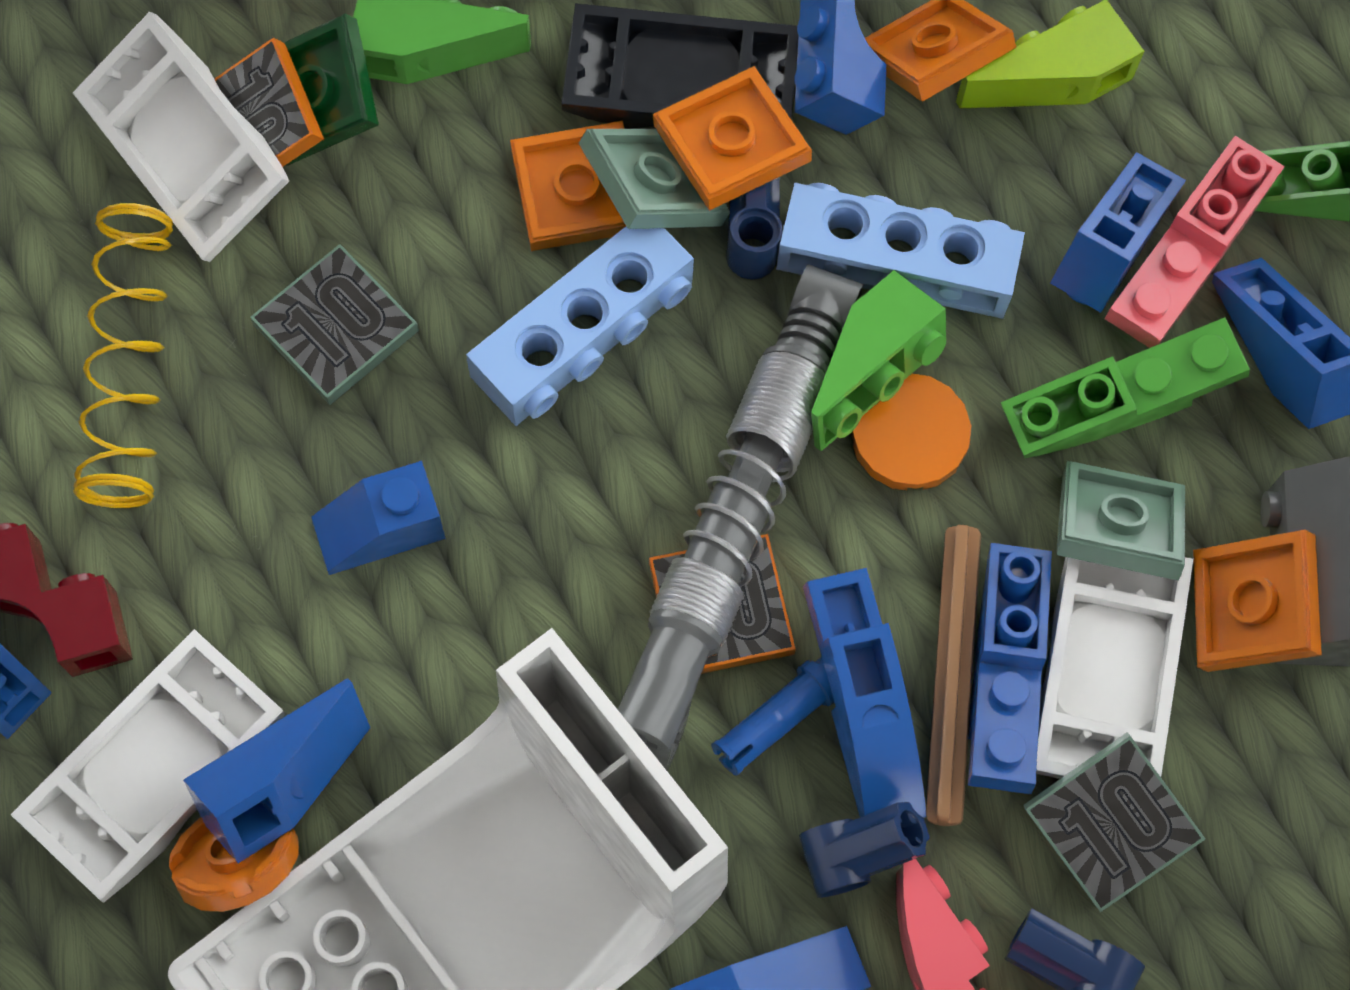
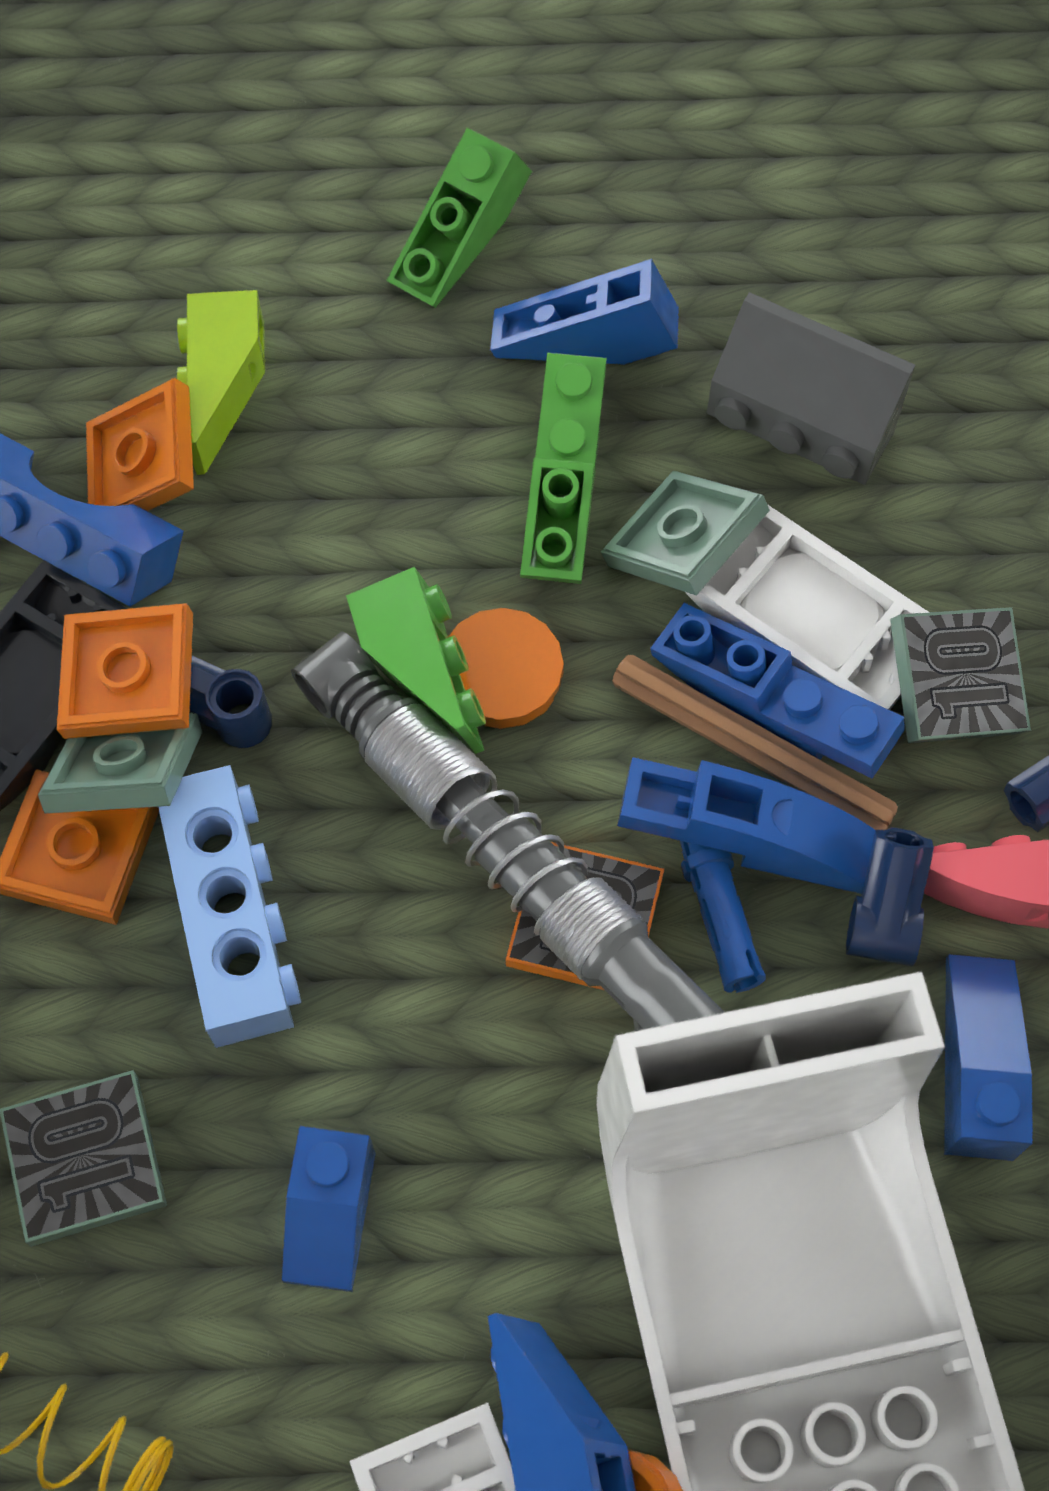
camera: 60 degrees left, 5 degrees down
light blue brick [776,183,1025,319] -> none
blue slope [1050,152,1186,313] -> none
coral slope [1105,136,1285,348] -> none
orange tile [1193,529,1322,672] -> none

